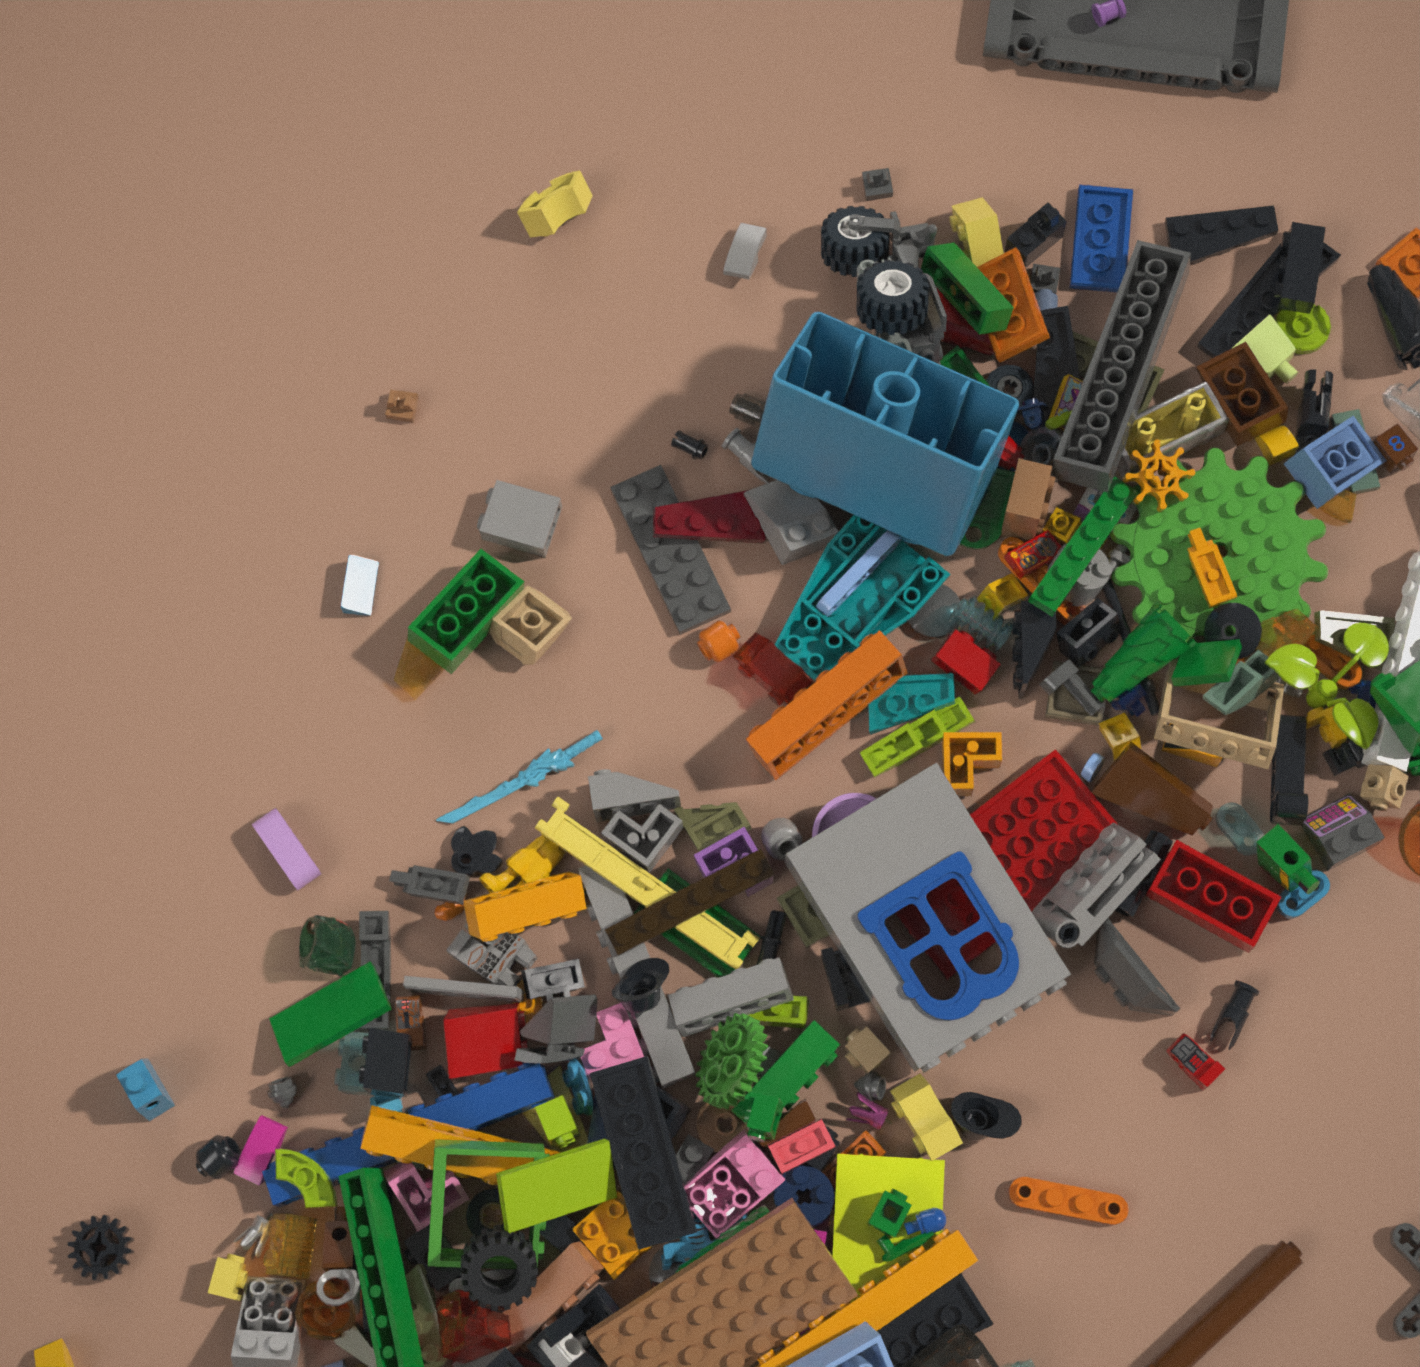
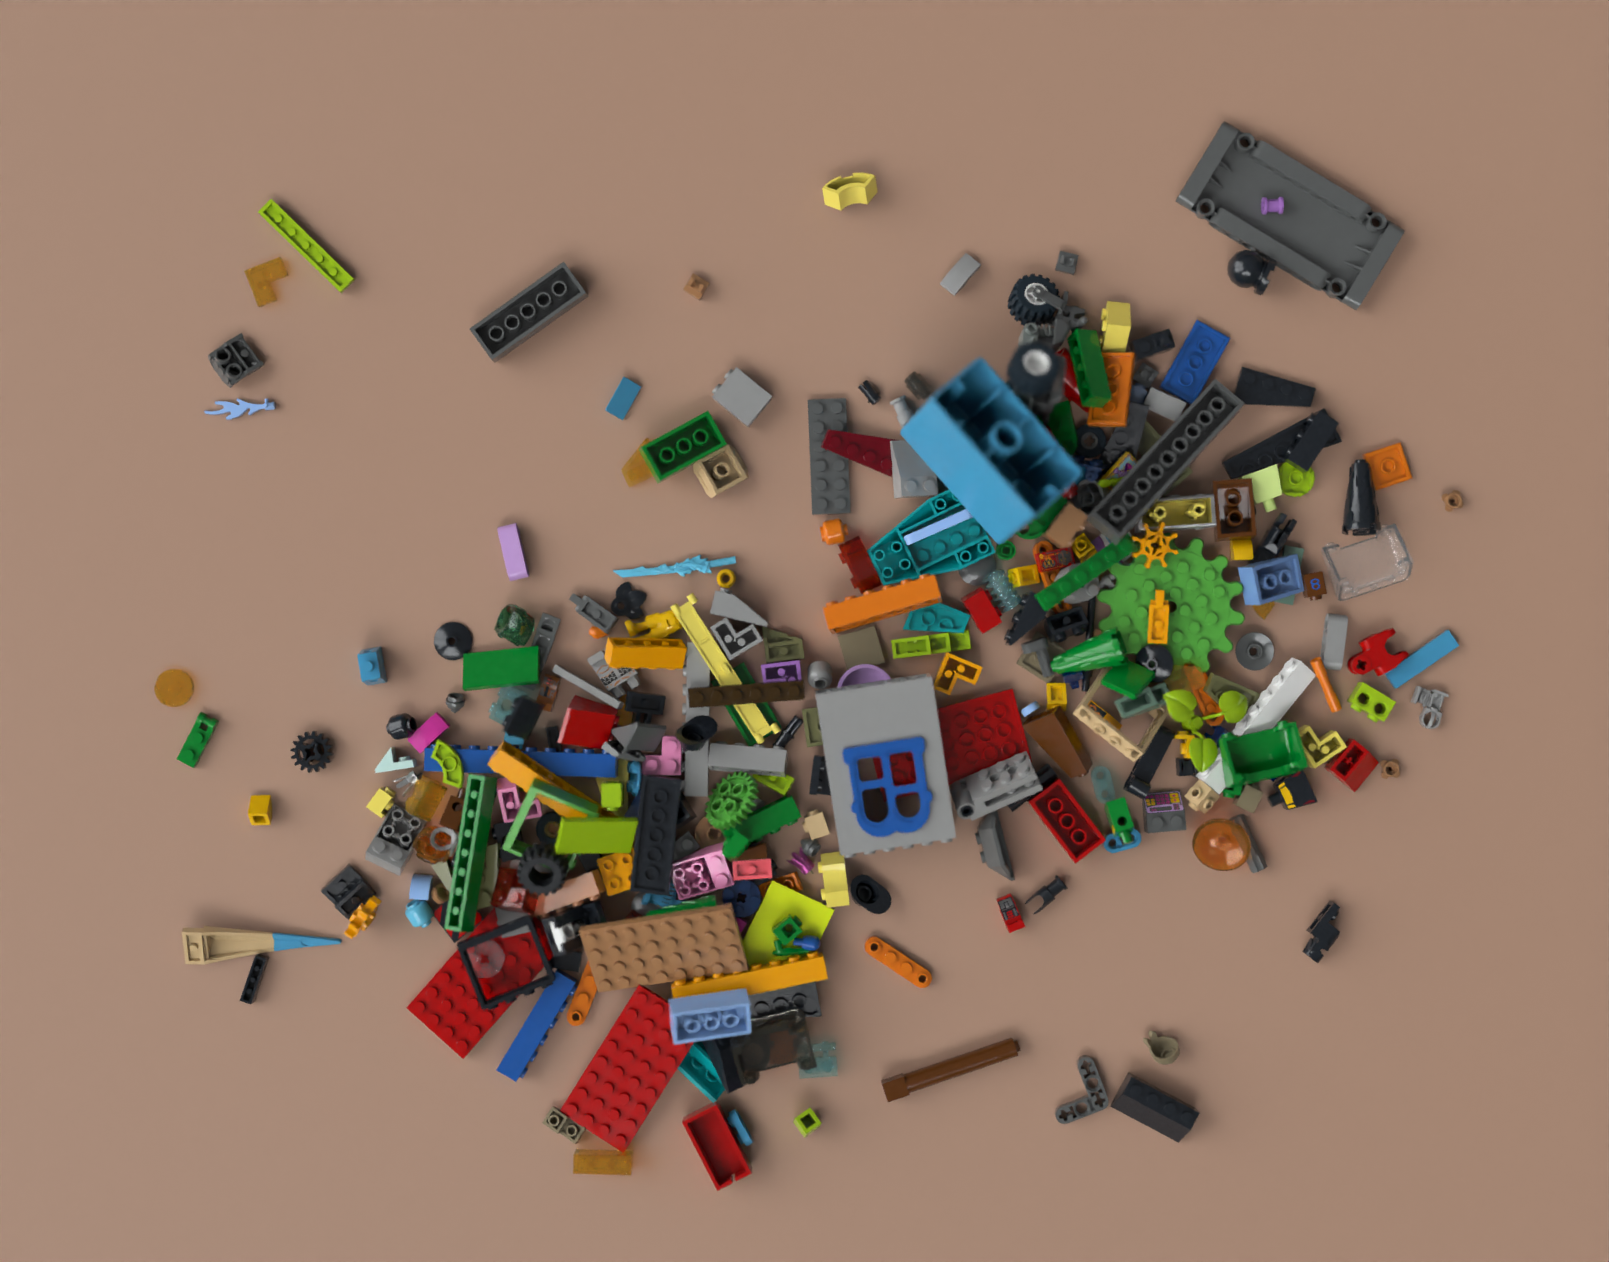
camera: 20 degrees right, 15 degrees up
none -> light aqua slope [375,747,417,773]
none -> black dish [434,622,472,660]
none -> dark grey brick [470,262,588,363]
none -> yellow plate [717,569,736,588]
none -> dark tan tile [837,626,885,670]
none -> green wheel [995,541,1016,561]
none -> light grey hinge [1143,386,1186,421]
none -> black tile [1227,250,1277,295]
none -> dark grey dish [1235,632,1274,671]

